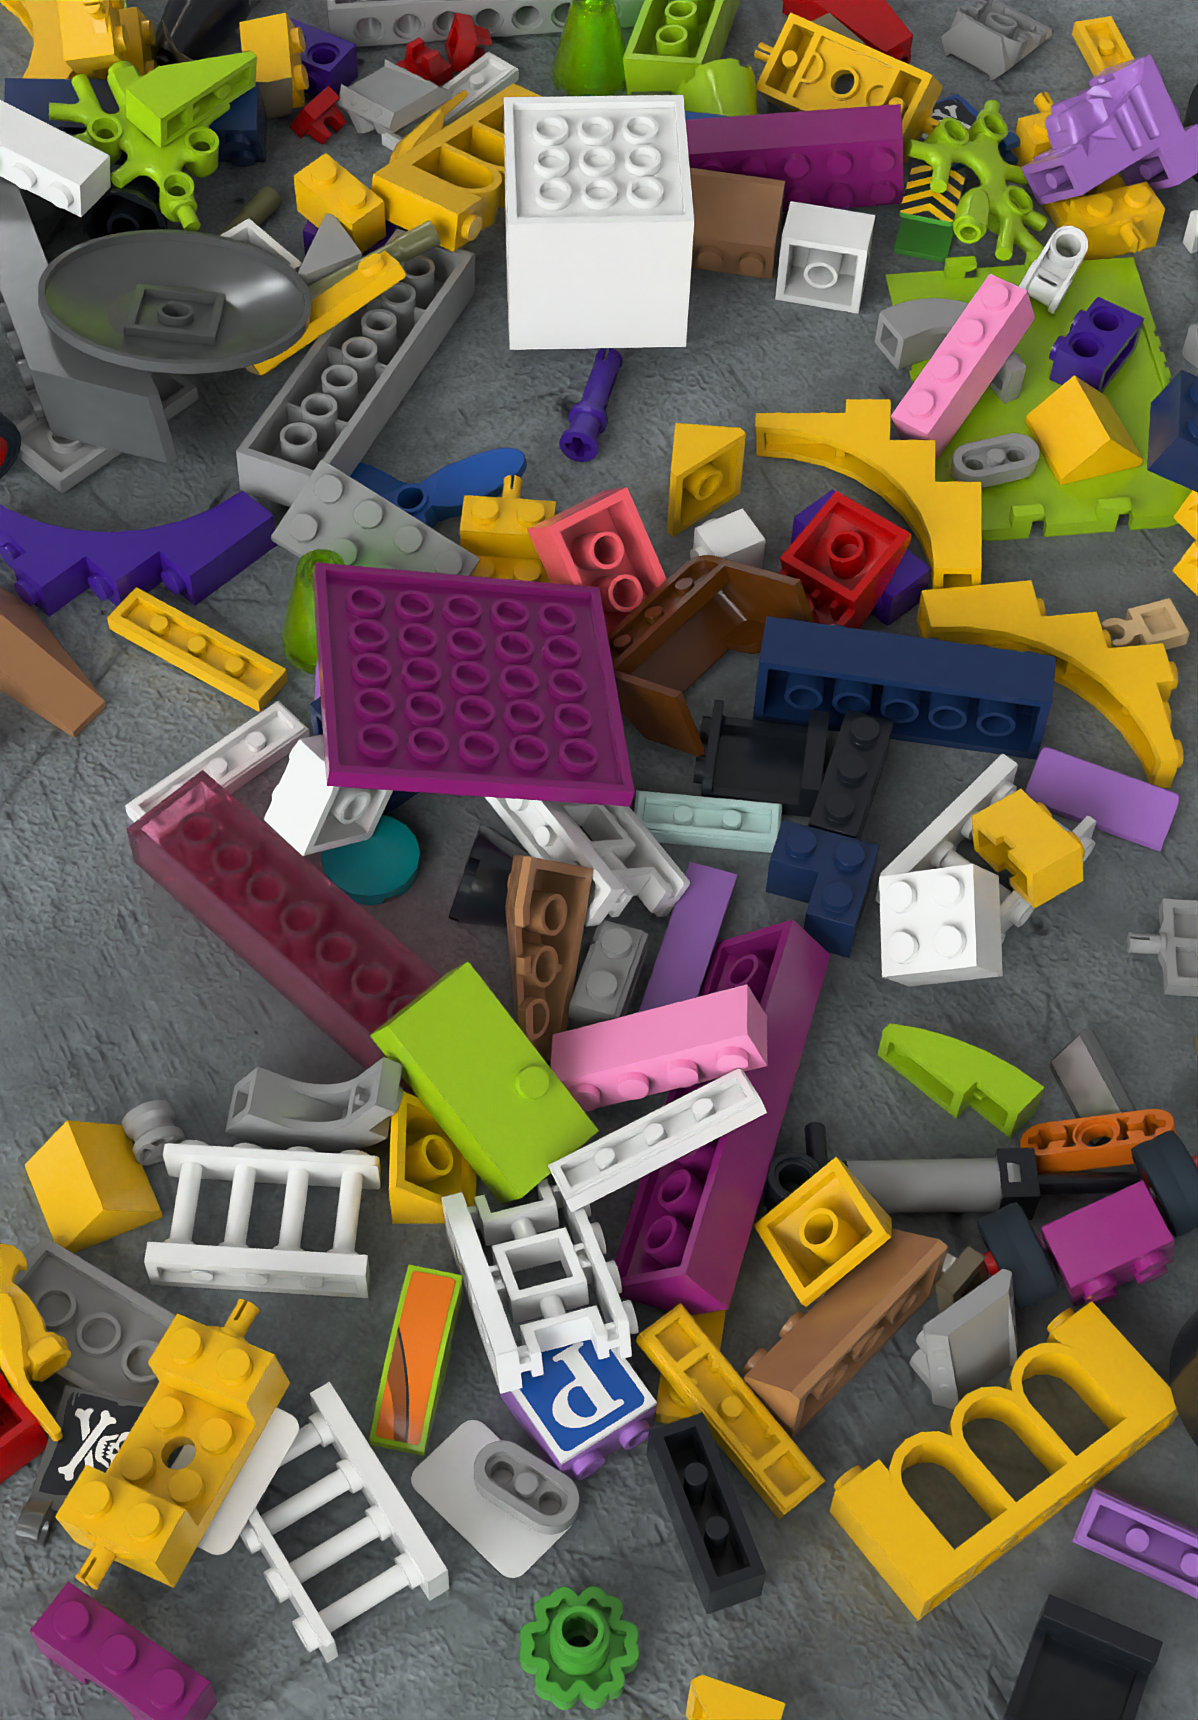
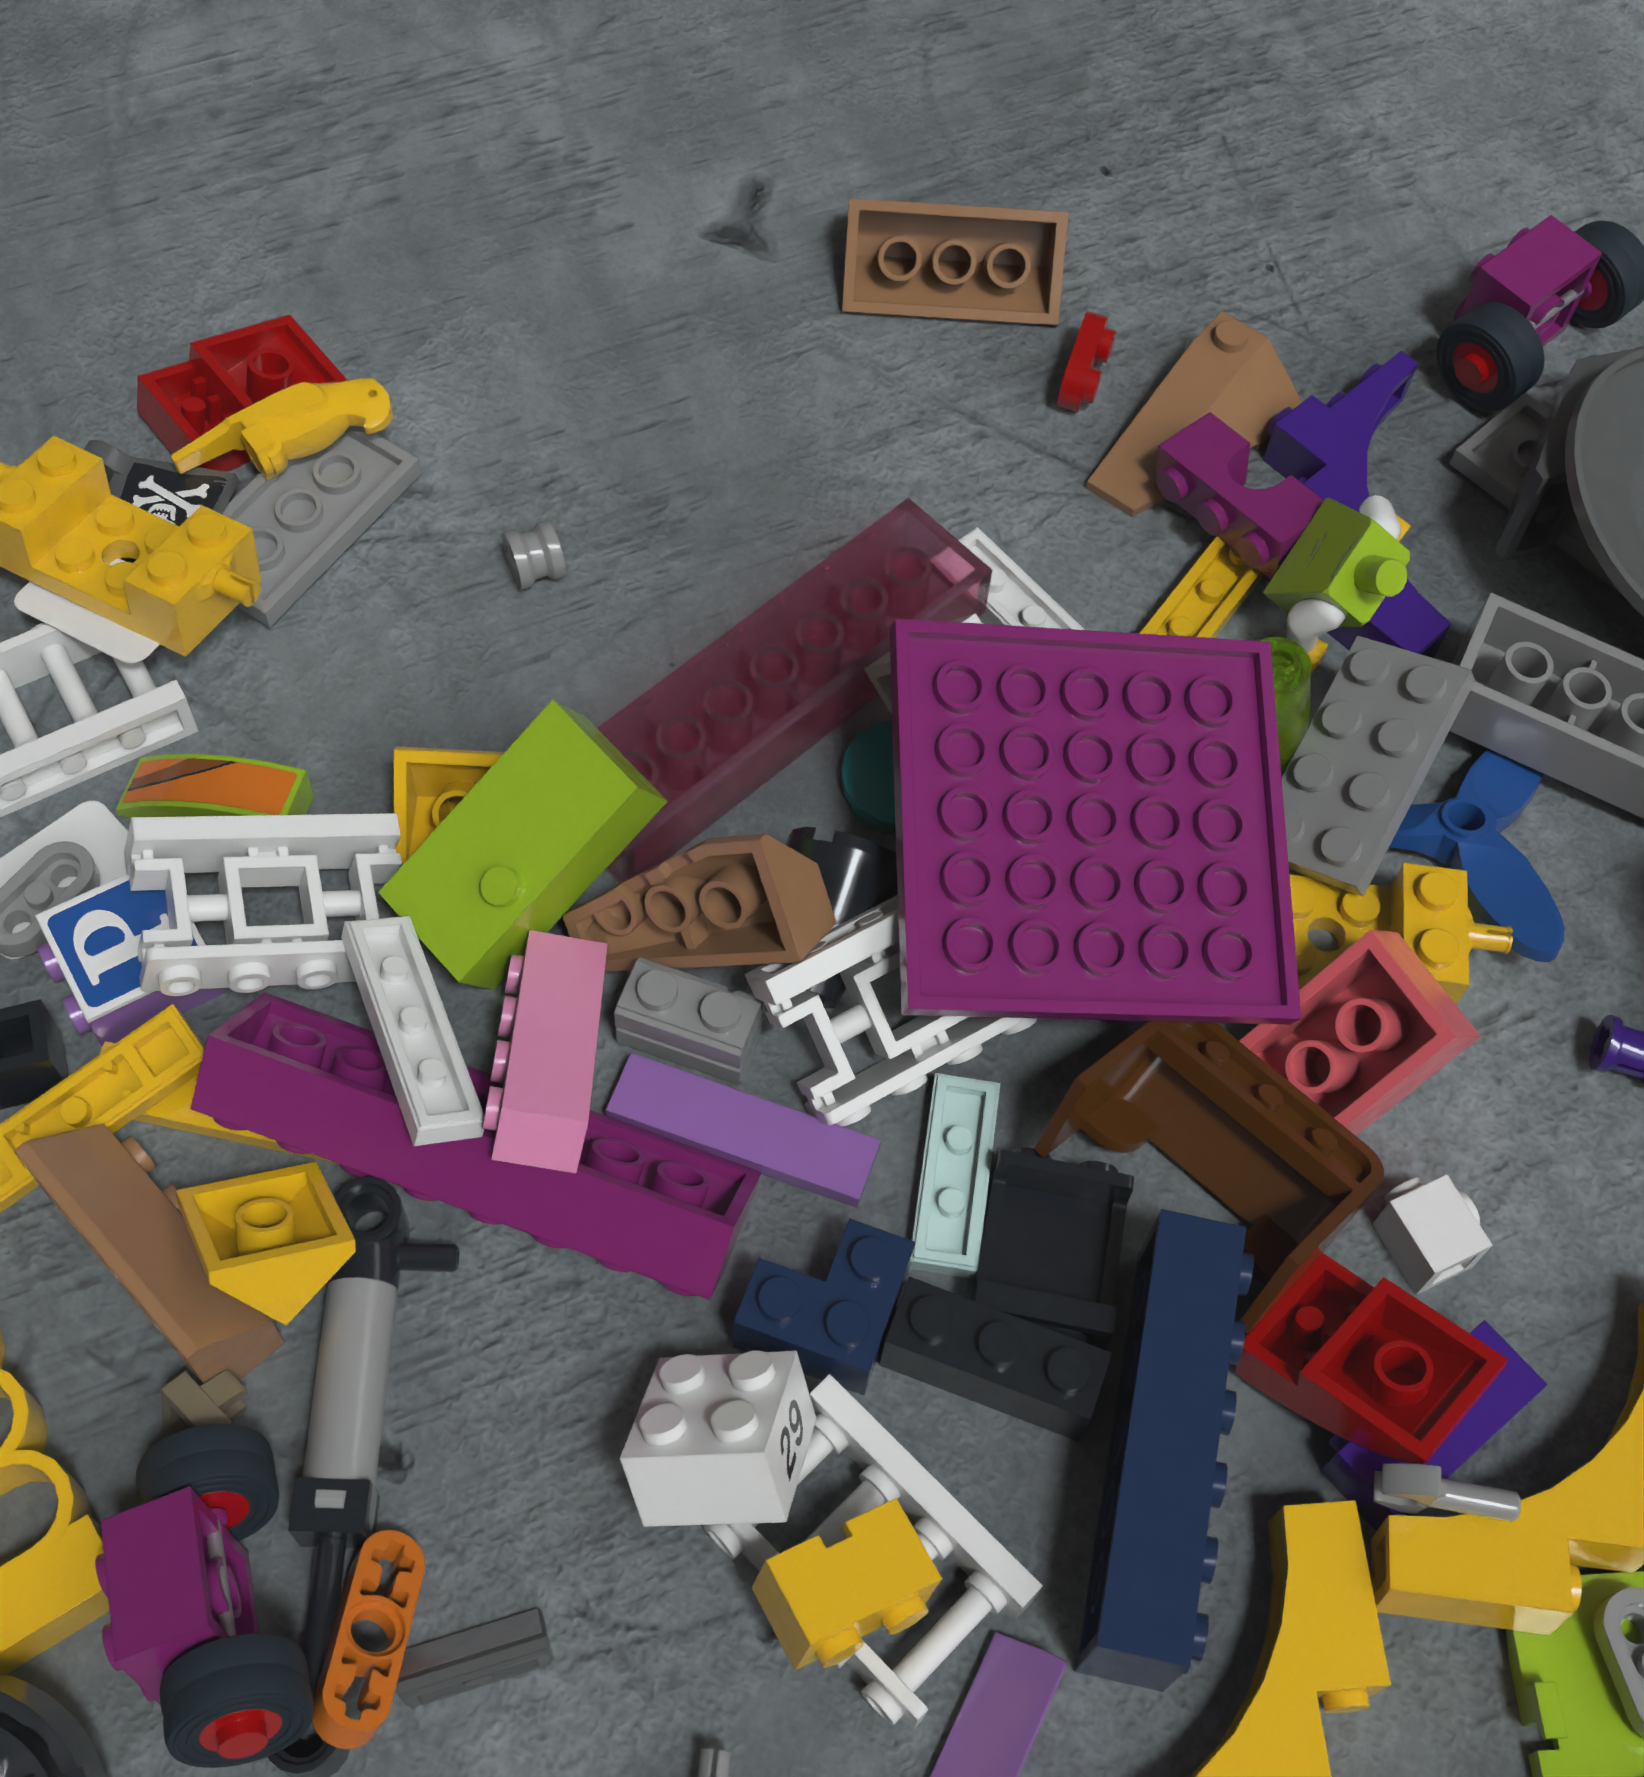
camera: 90 degrees right, 5 degrees up
yellow slope [24,1120,163,1253] -> none
white fence [144,1140,381,1298] -> none
light grey arch [225,1057,403,1153] -> none
yellow slope [667,423,746,537] -> none
lime slope [877,1023,1045,1138] -> none
light grey slope [909,1269,1018,1410] -> none
none -> magenta arch [1156,412,1324,579]
none -> lime torso [1263,495,1411,675]
none -> light grey bar [1373,1464,1521,1522]

